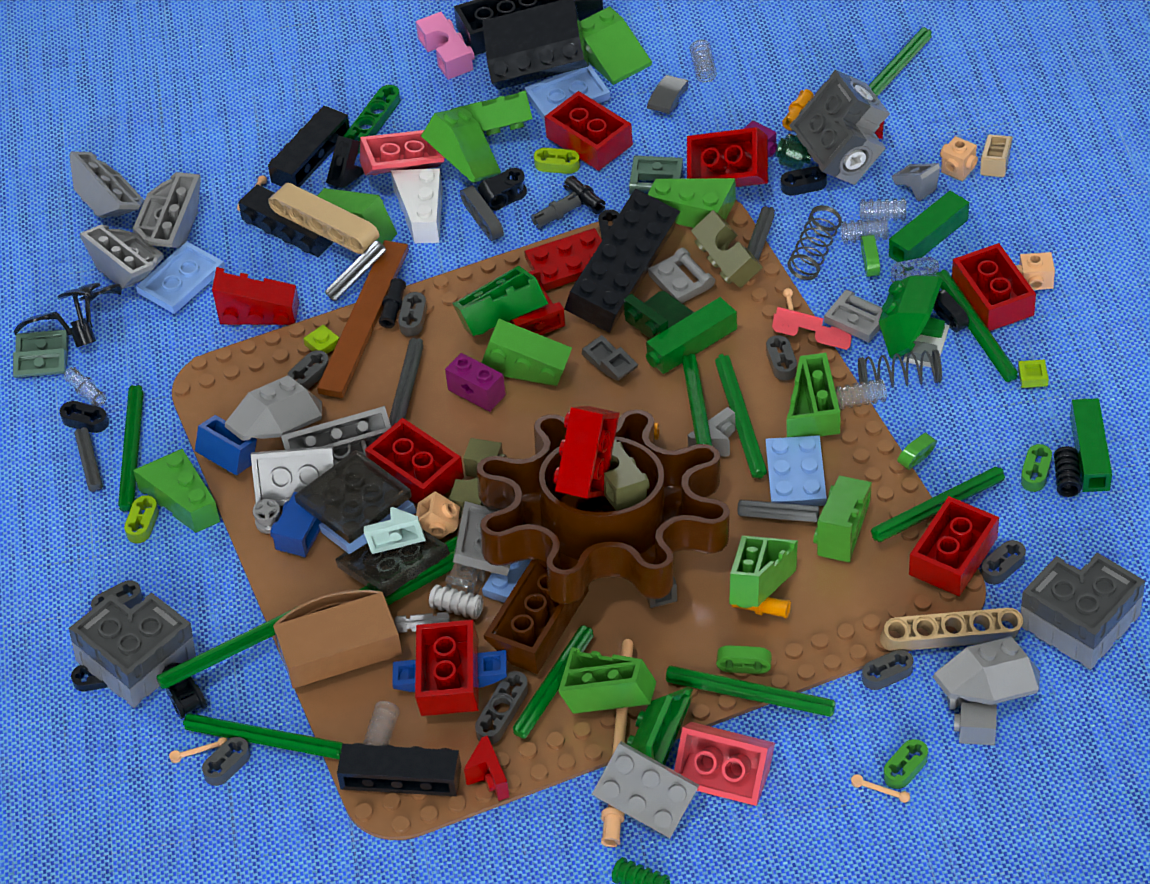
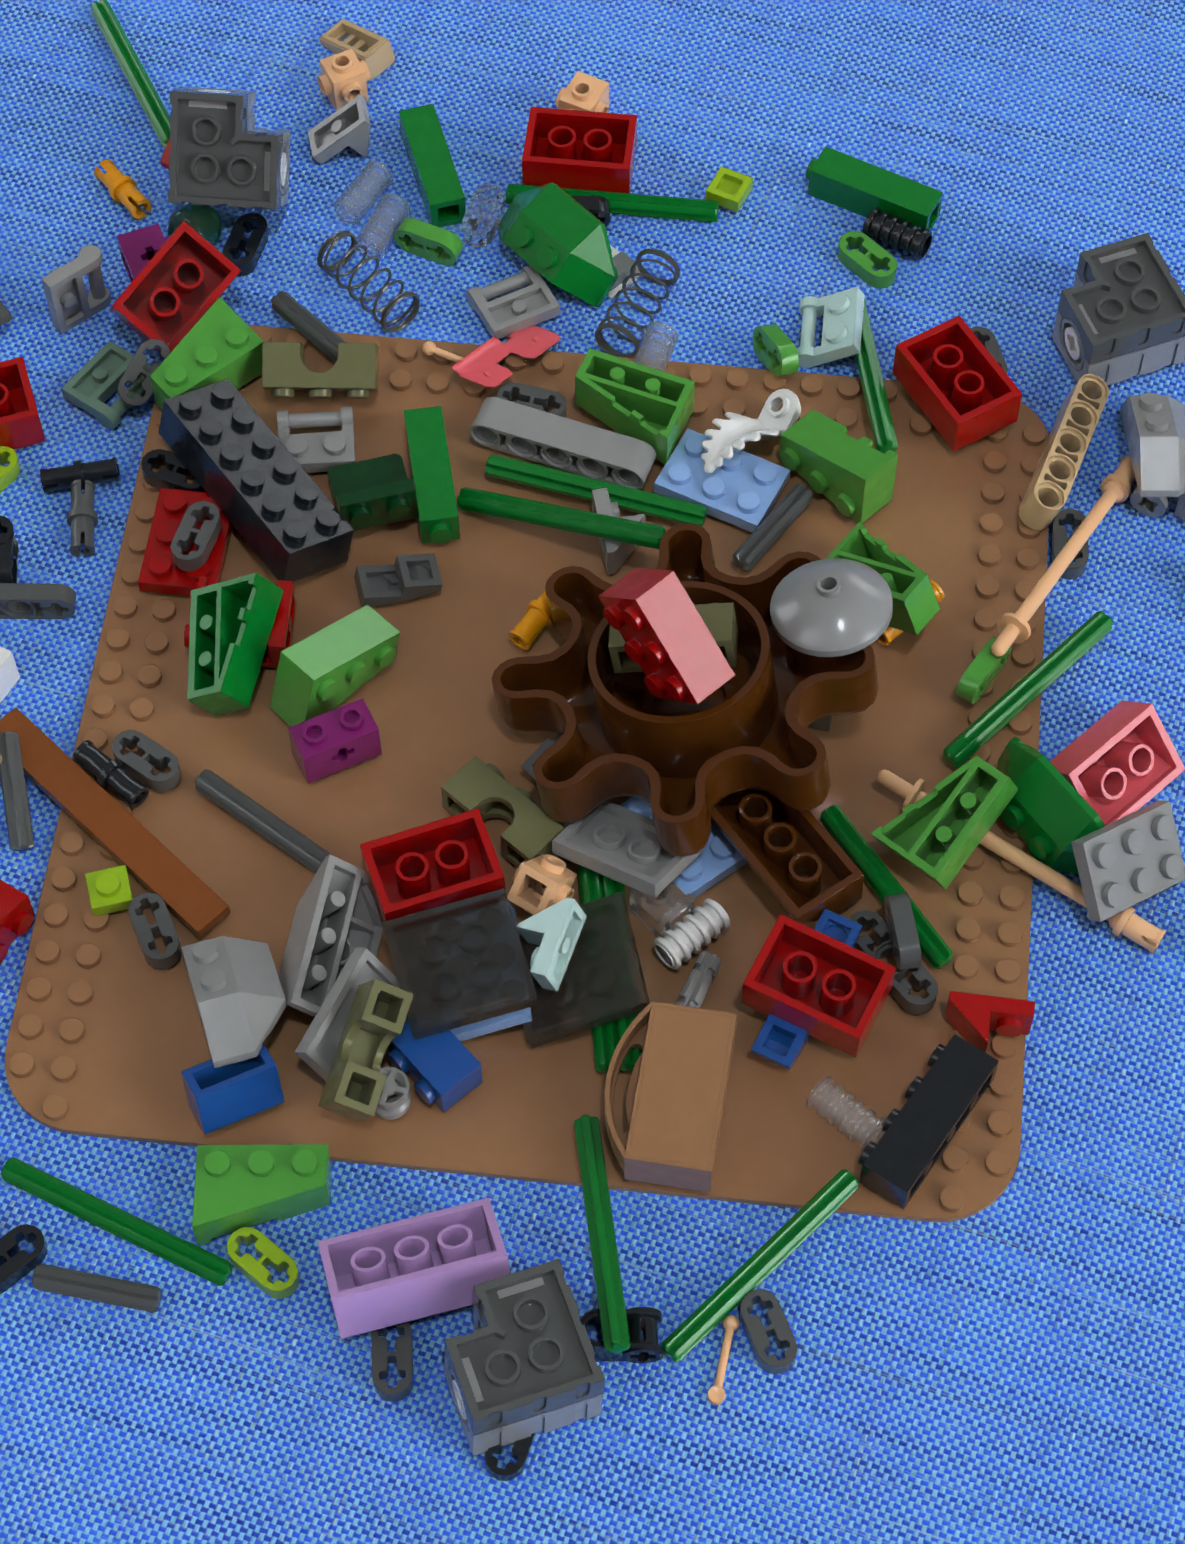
camera: 65 degrees left, 10 degrees up
none -> light grey plate [42,245,111,335]
none -> dark grey beam [117,339,170,407]
none -> dark grey beam [171,501,222,571]
none -> lavender brick [317,1198,511,1339]
none -> olive arch [318,979,414,1121]
none -> light grey beam [469,397,657,490]
none -> white plant [701,389,801,474]
none -> light grey dish [770,558,893,657]
none -> light aqua plate [797,286,865,368]
none -> dark grey beam [885,893,921,970]
none -> light nougat bar [991,456,1136,657]

